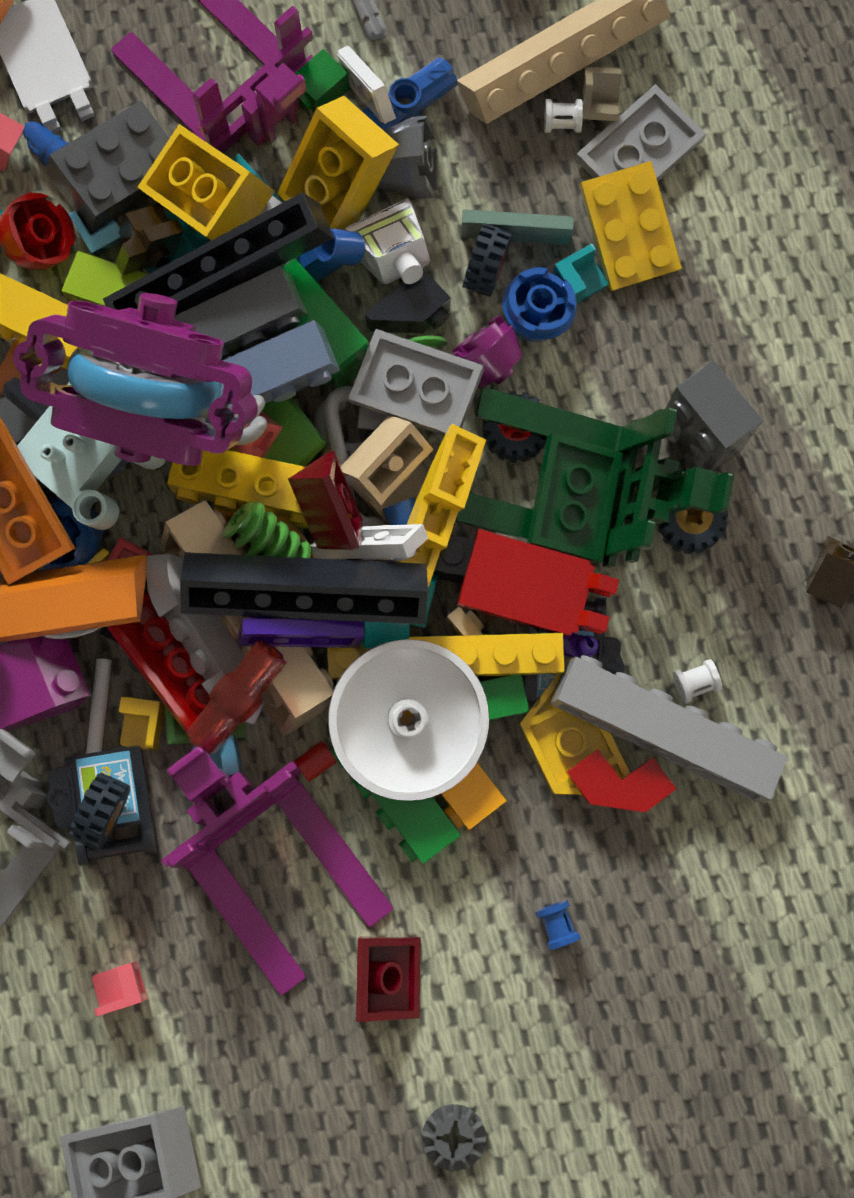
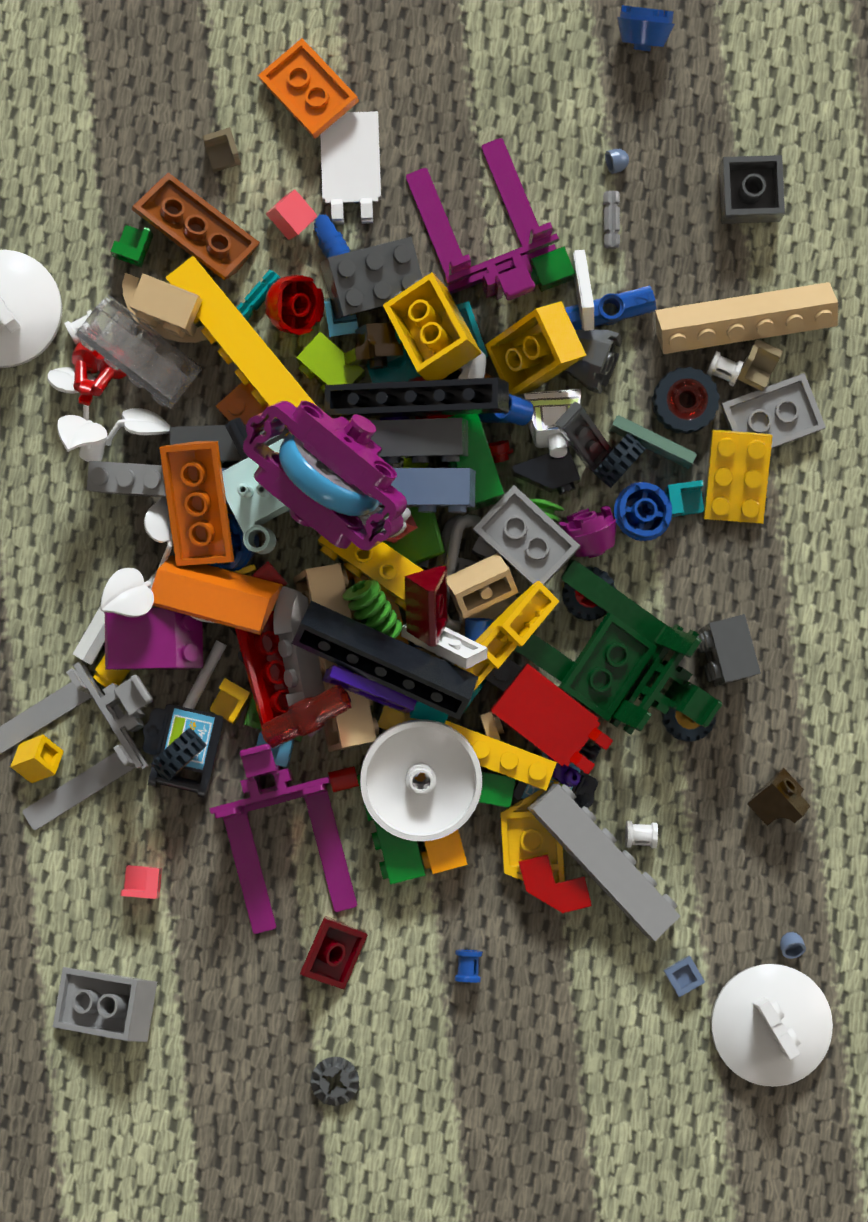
camera: 20 degrees right, 5 degrees up
none -> red plate [488,440,514,463]
none -> dark grey tile [555,401,612,472]
none -> black wheel [652,367,720,434]
none -> sand blue plate [663,955,705,997]

